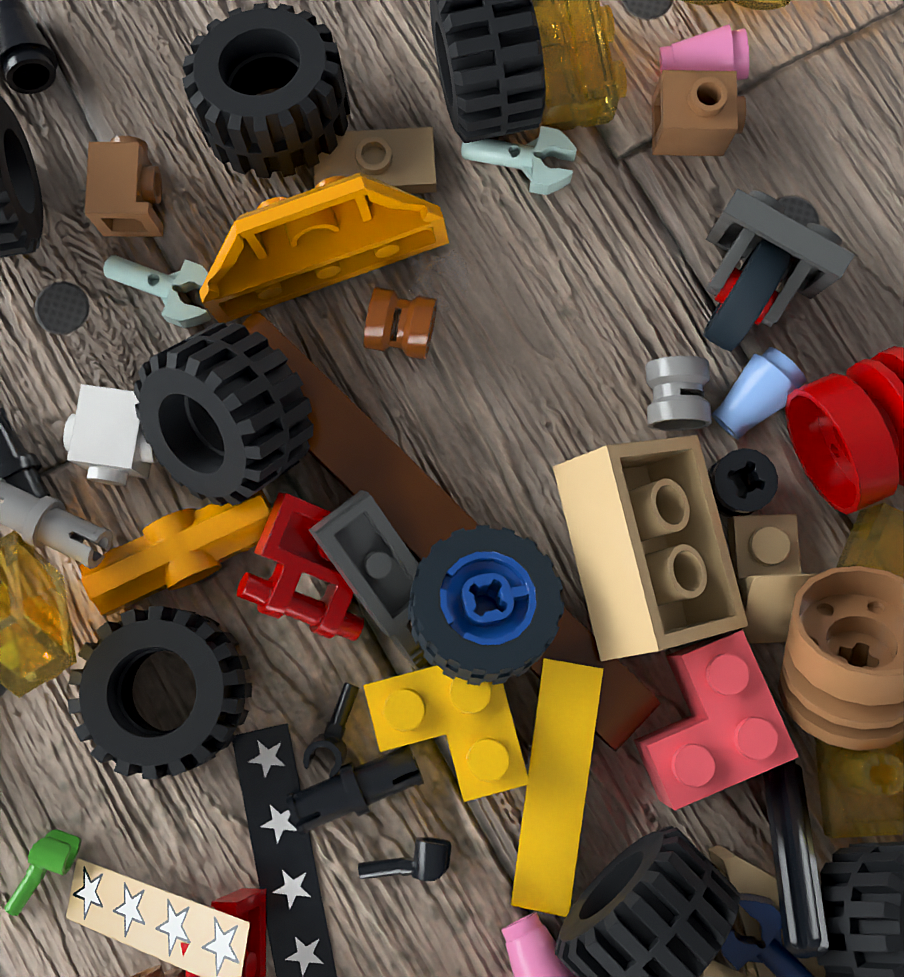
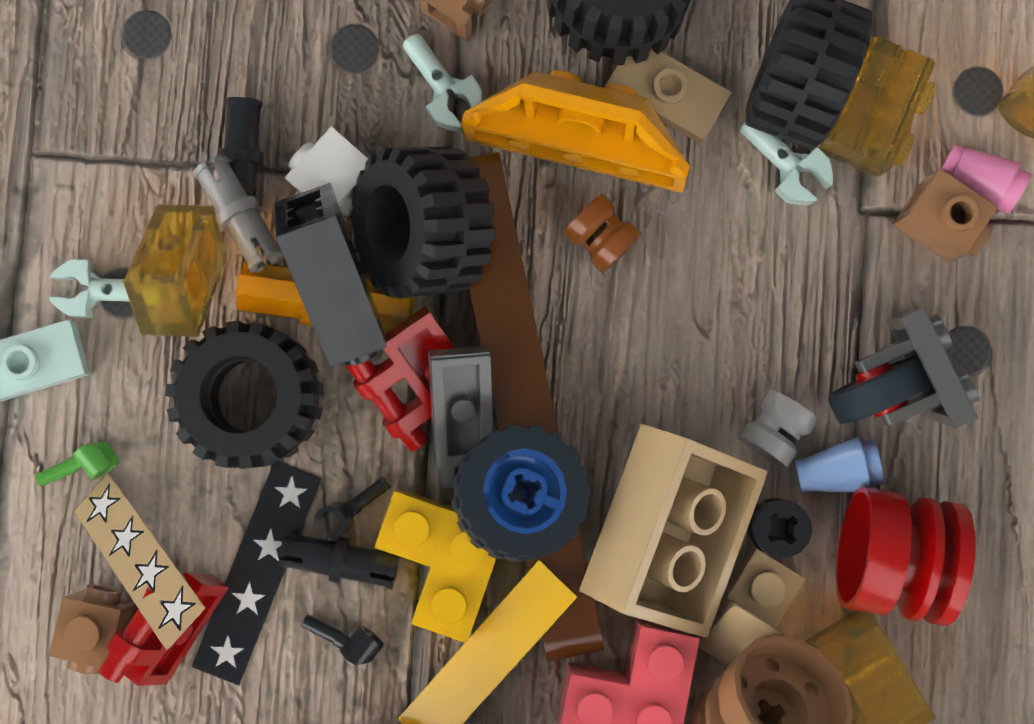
camera: 35 degrees right, 5 degrees up
none -> black slope [275,183,387,368]

